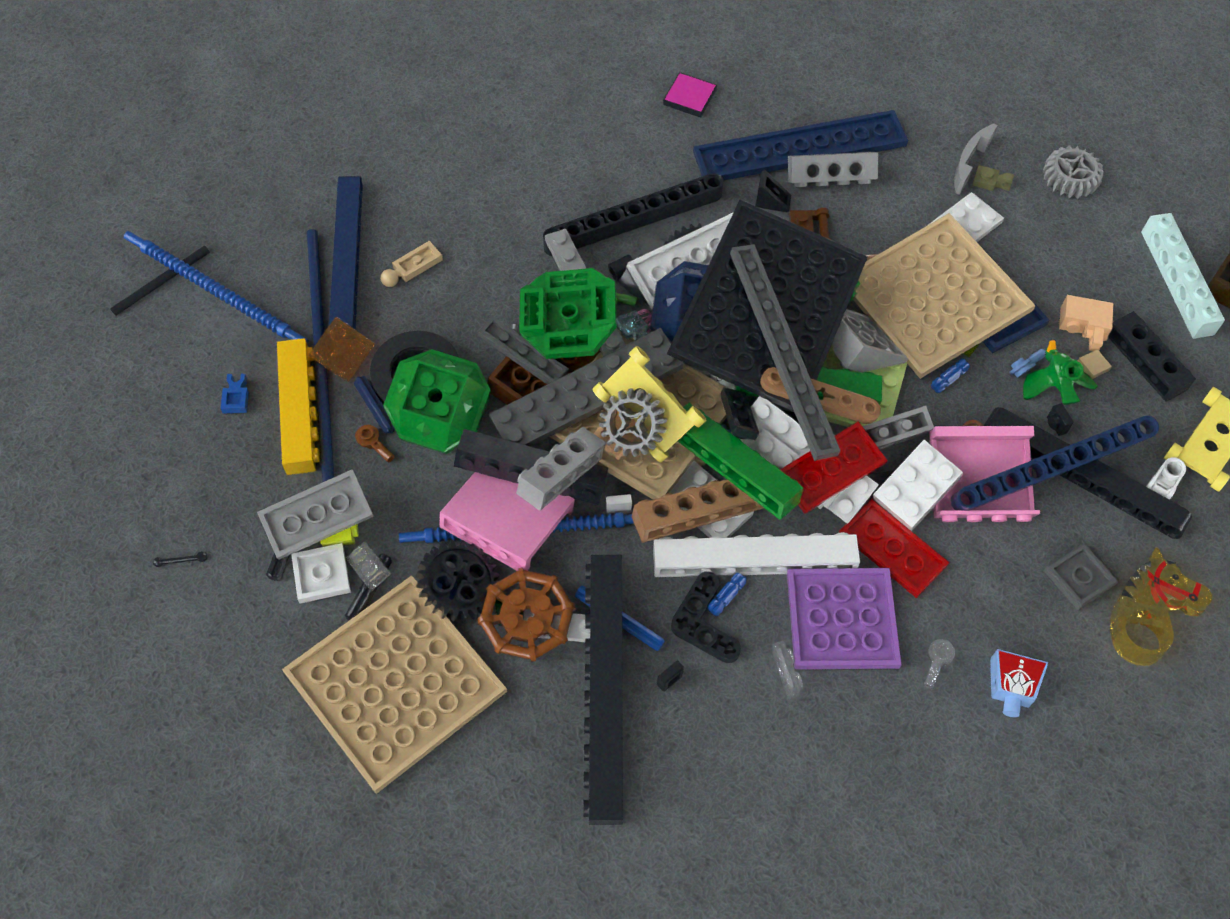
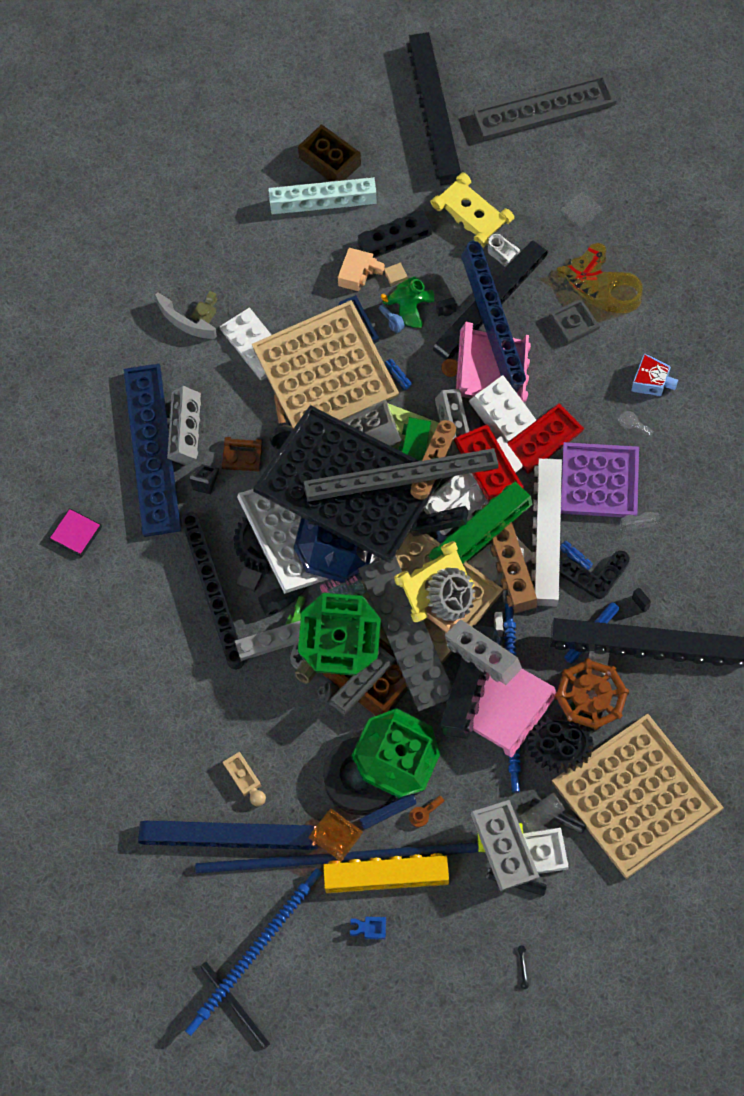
camera: 80 degrees left, 5 degrees up
light grey gear [1043,146,1104,199] -> none

